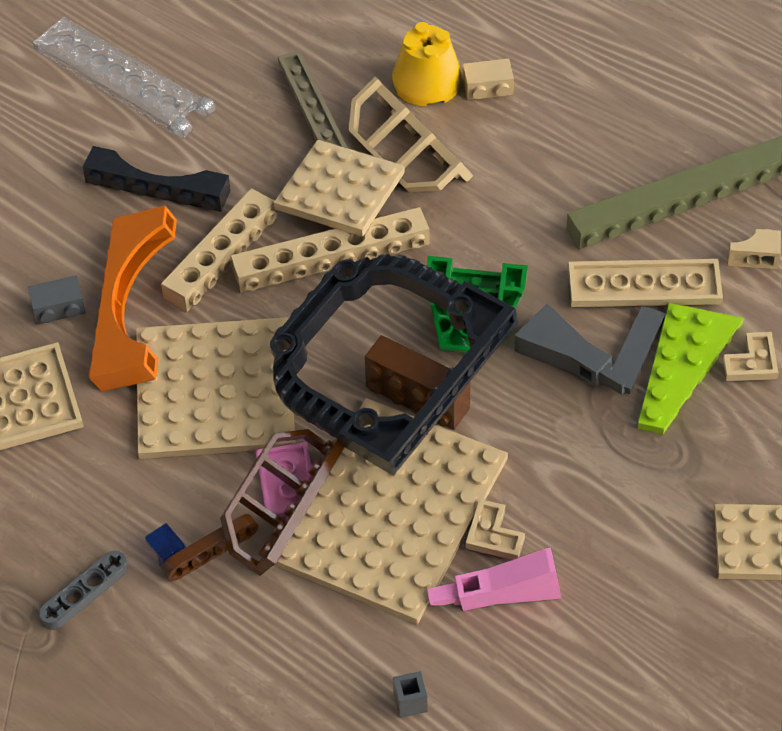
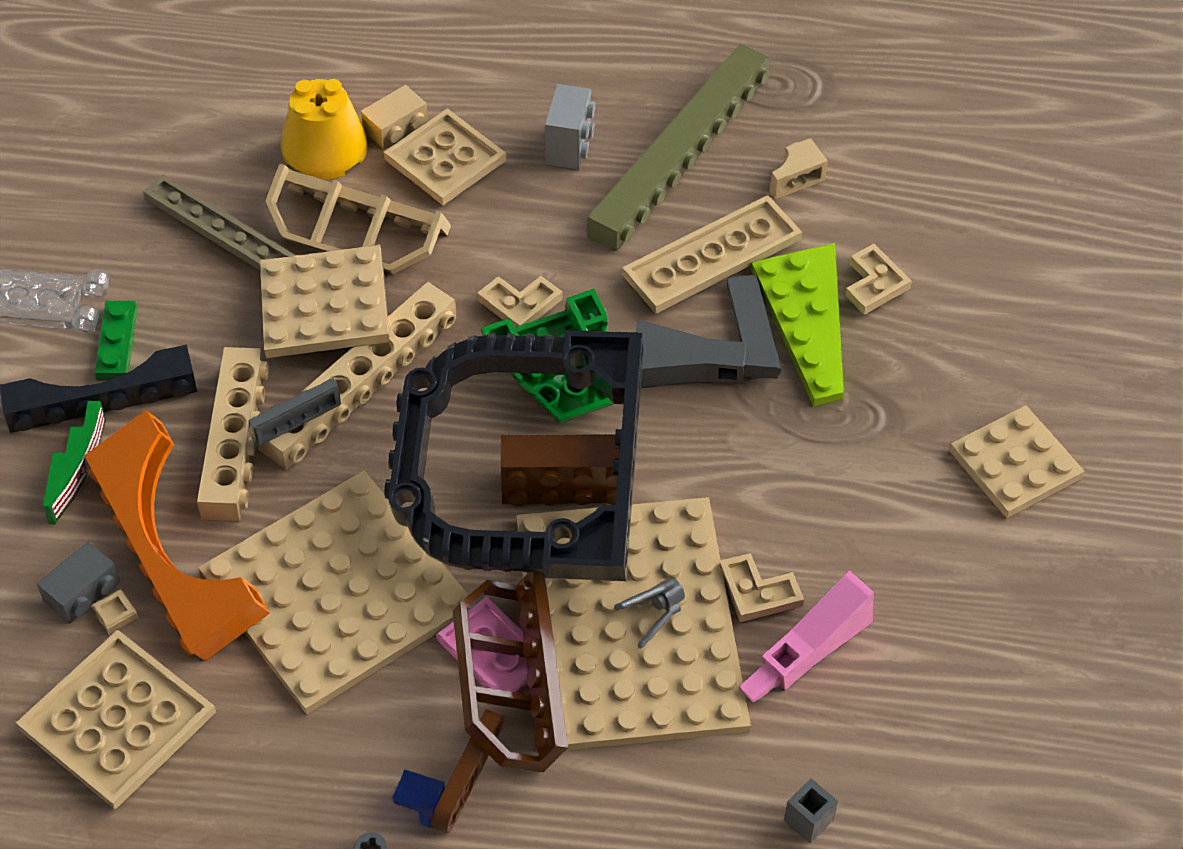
camera: 35 degrees left, 0 degrees up
none -> green slope [43,401,106,524]
none -> tan tile [91,589,139,635]
none -> green plate [95,301,138,381]
none -> dark grey plate [248,378,341,447]
none -> tan plate [384,108,506,205]
none -> tan plate [477,276,563,328]
none -> light grey brick [545,84,595,170]
none -> dark grey plant [614,577,685,648]

